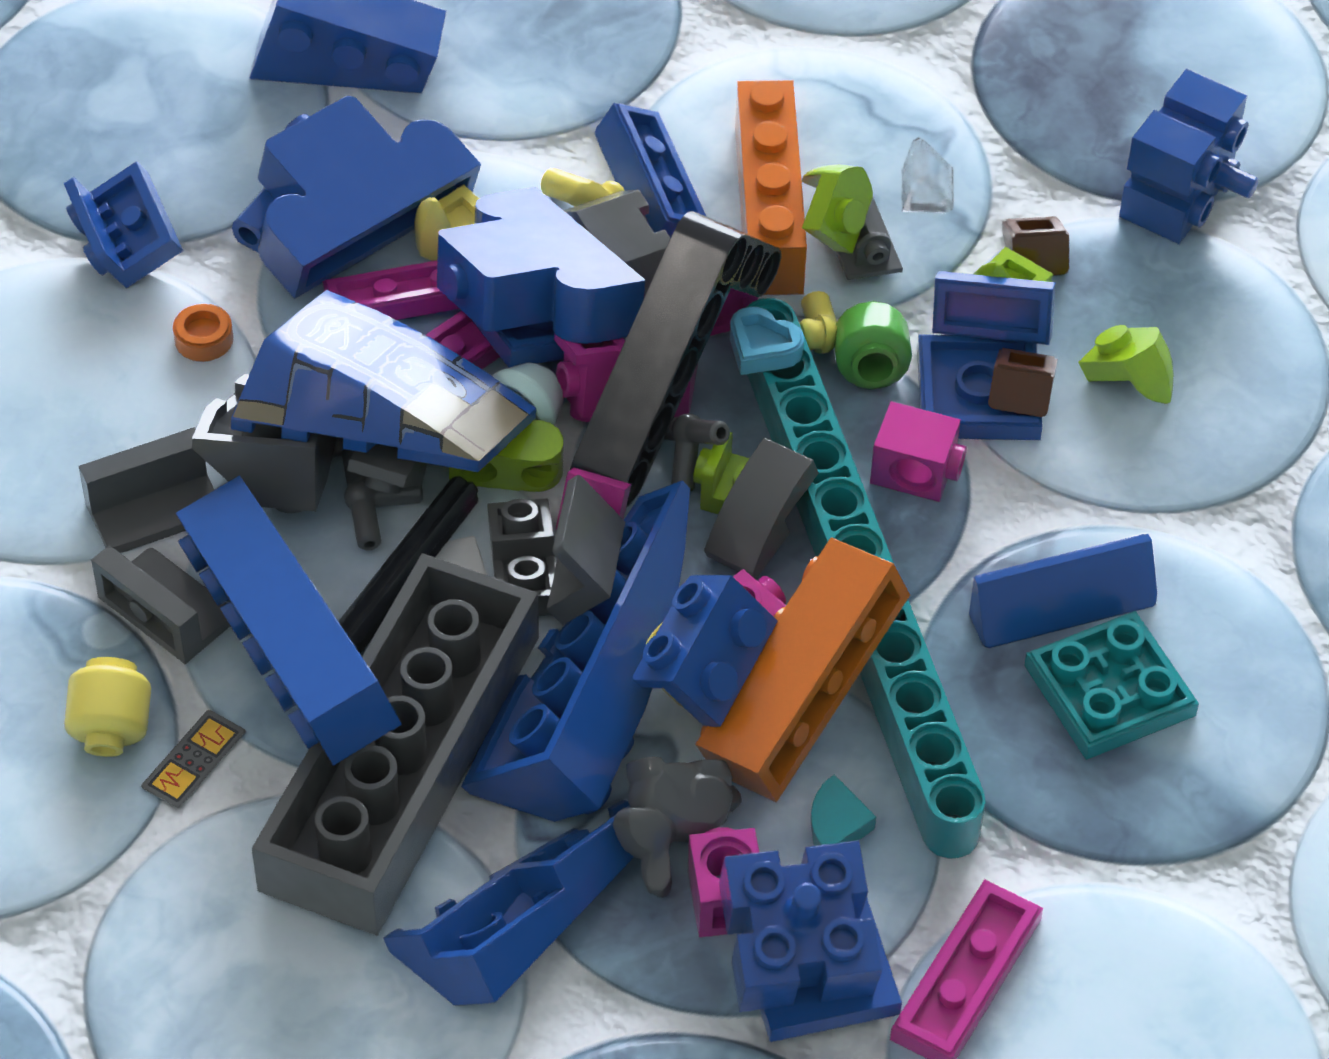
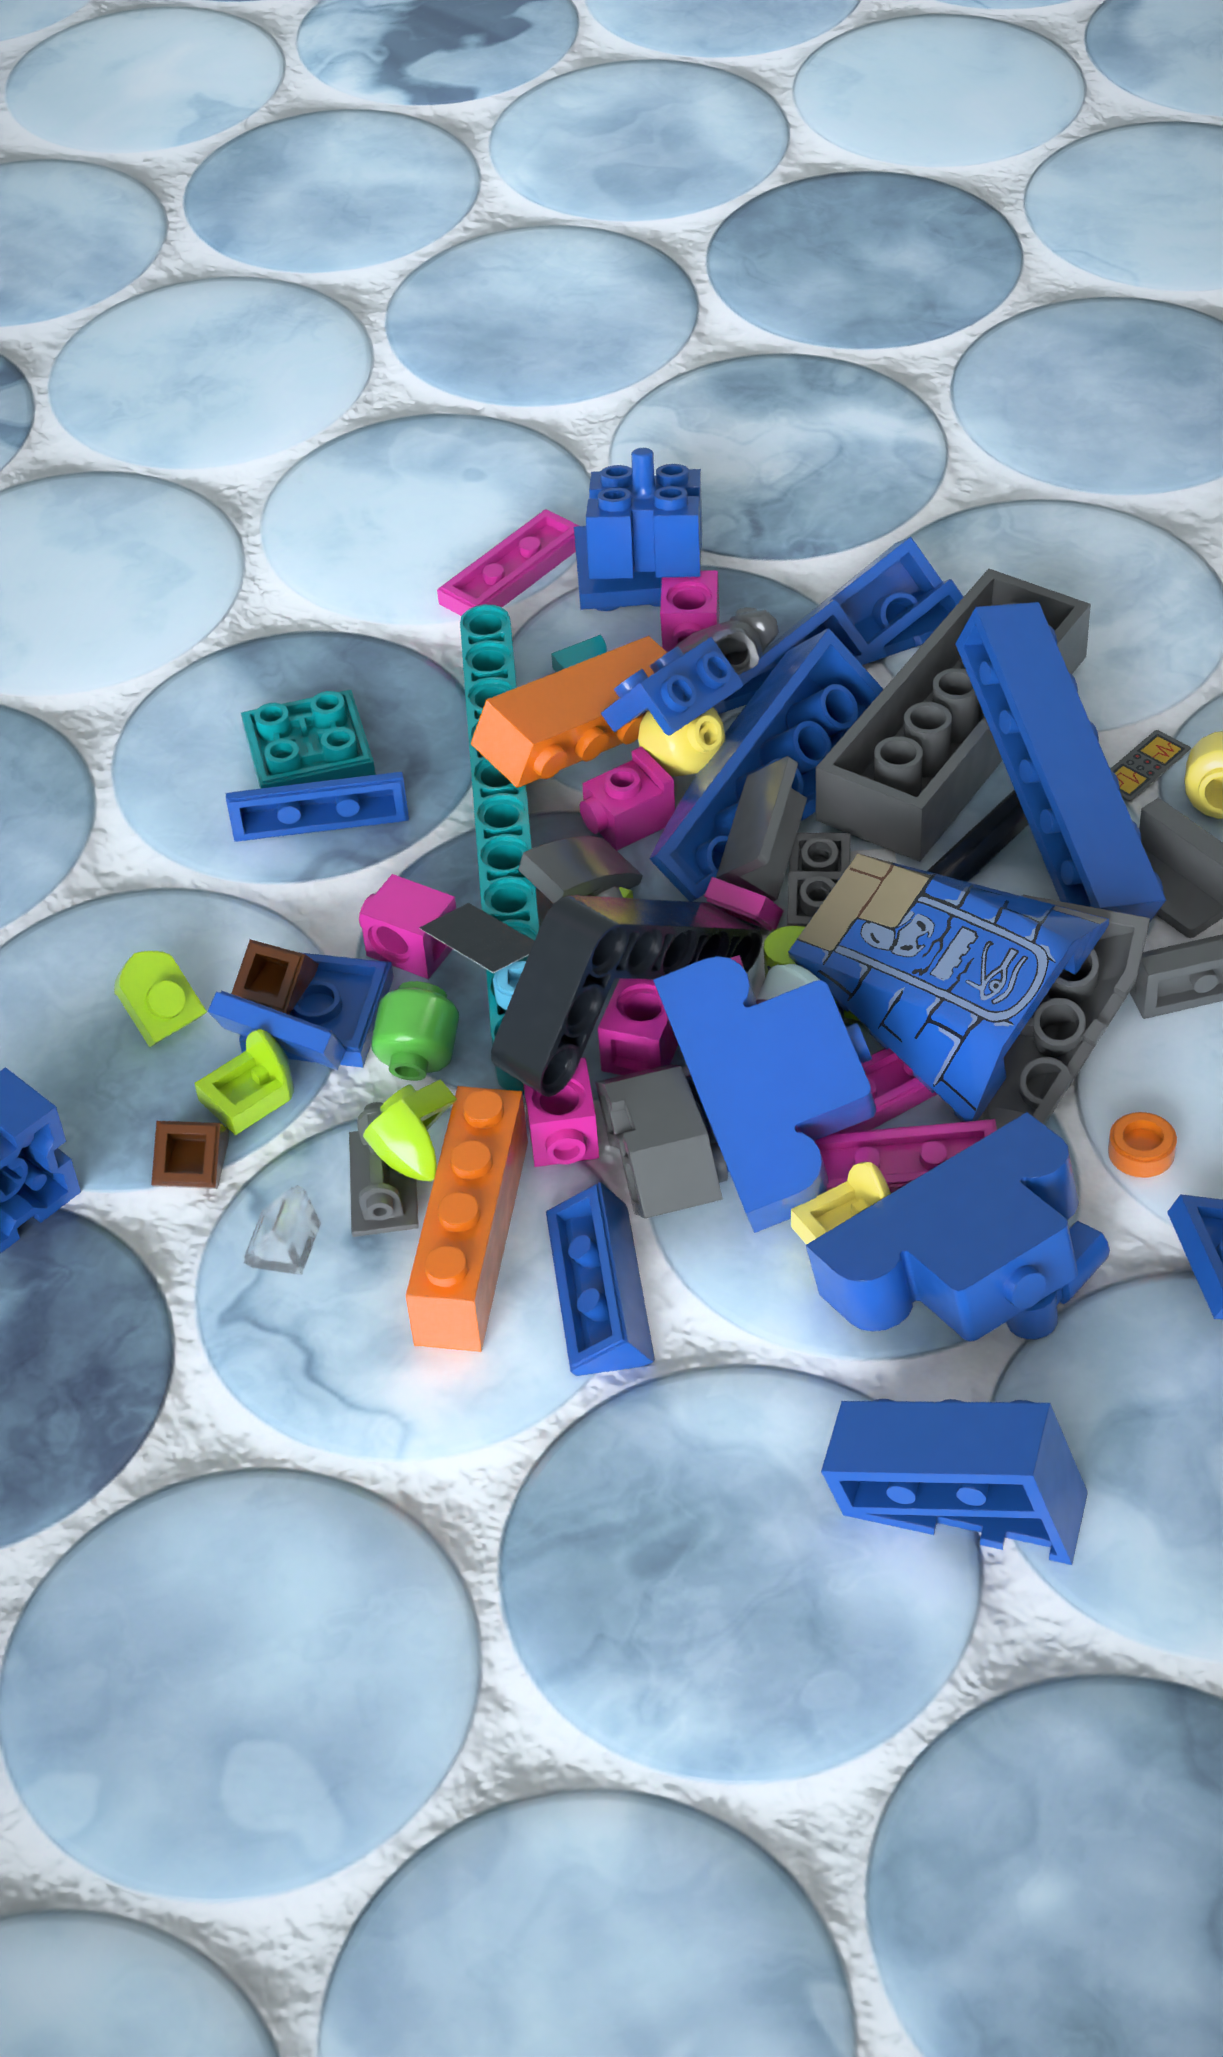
camera: 165 degrees left, 5 degrees down
light yellow arm [540,168,624,207] -> none
light yellow arm [799,291,837,354] -> none
none -> black sticker [419,903,534,973]

